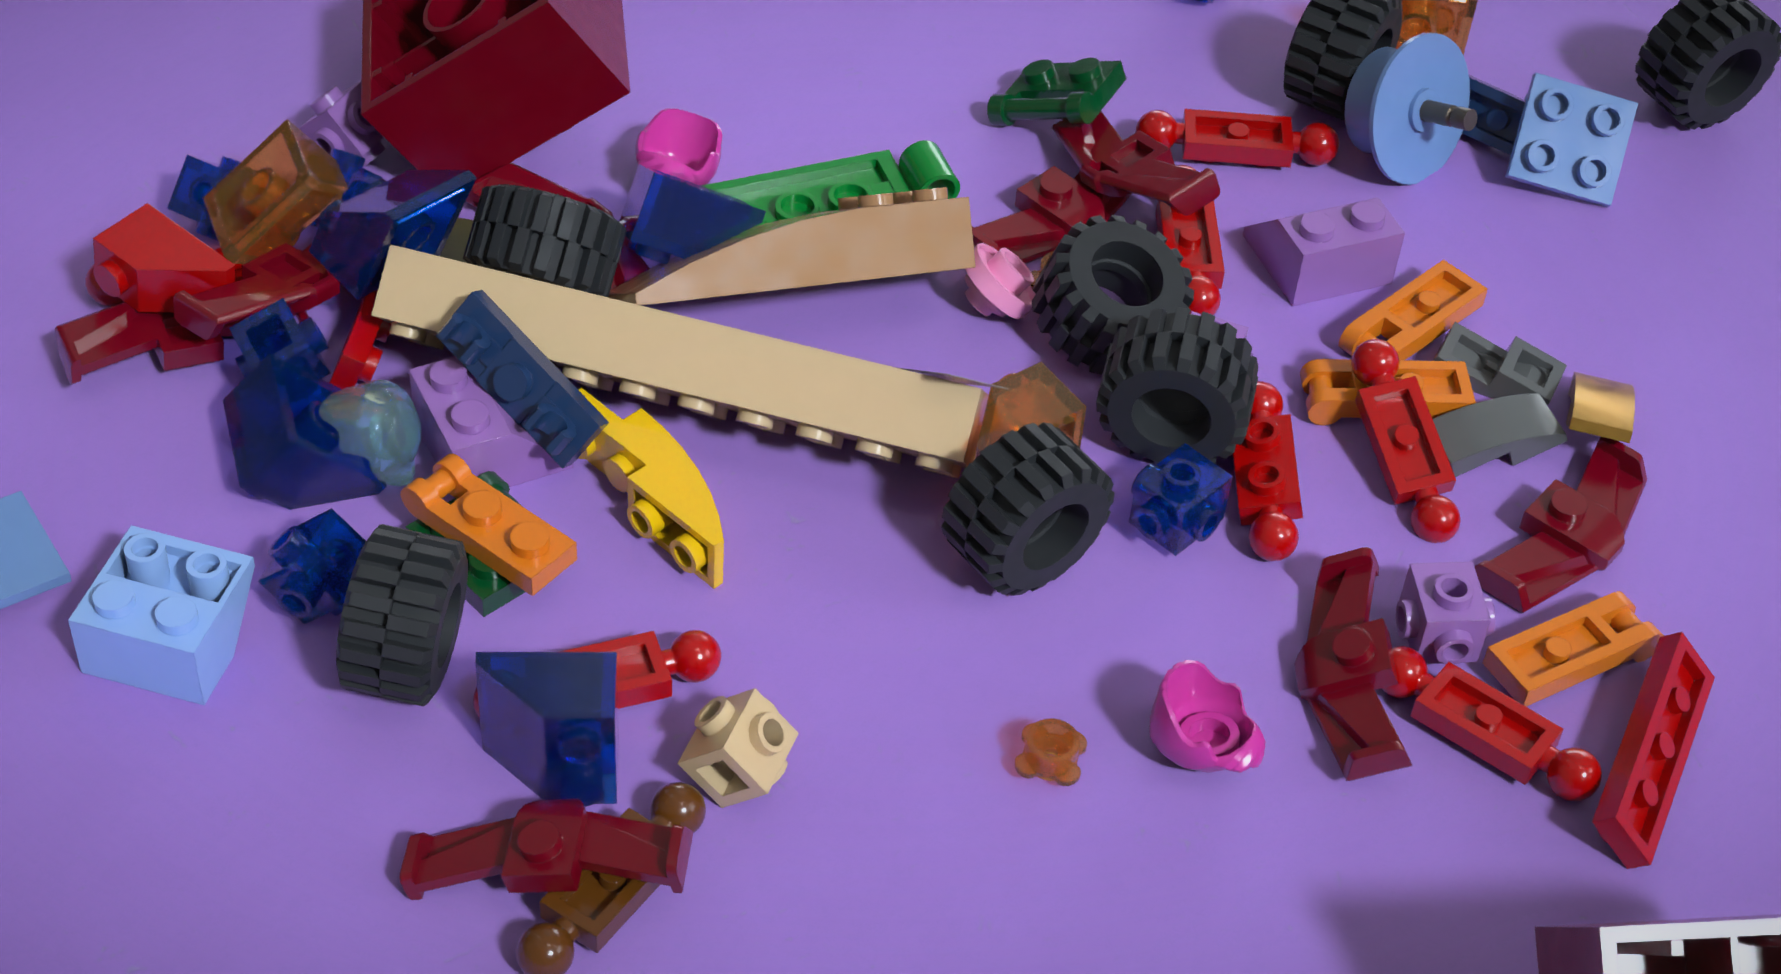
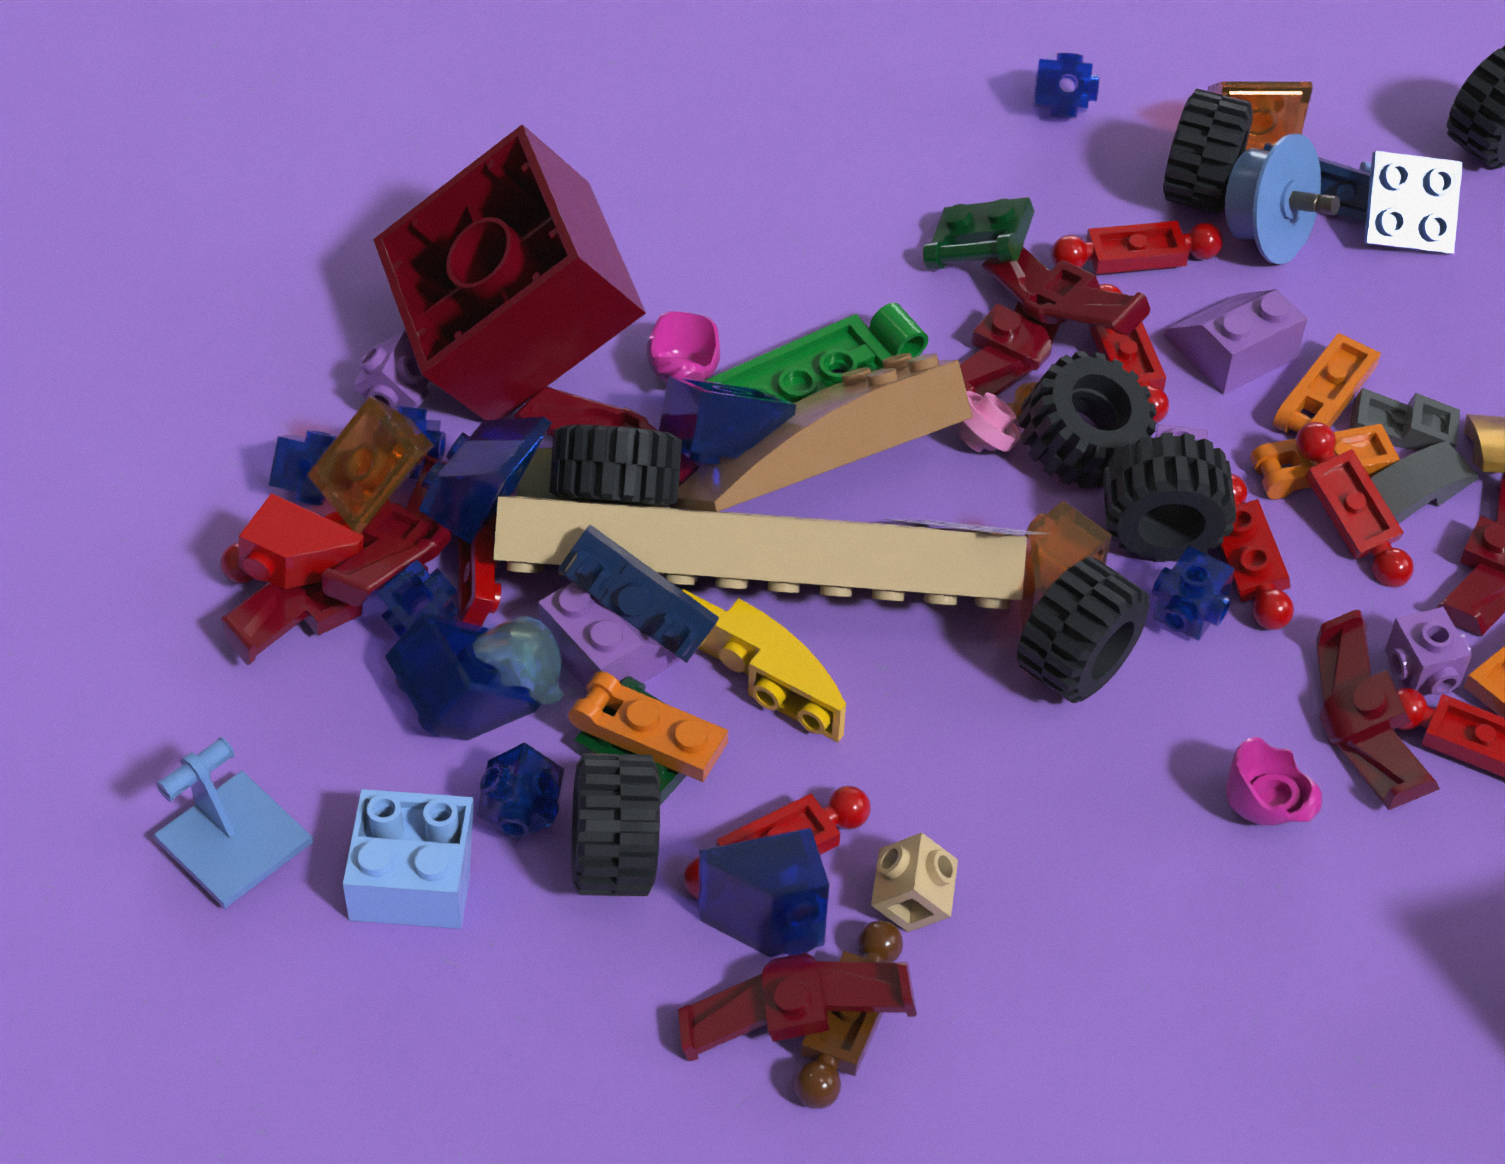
camera: 10 degrees left, 5 degrees up
clear orange plate [1014,718,1087,786] -> none

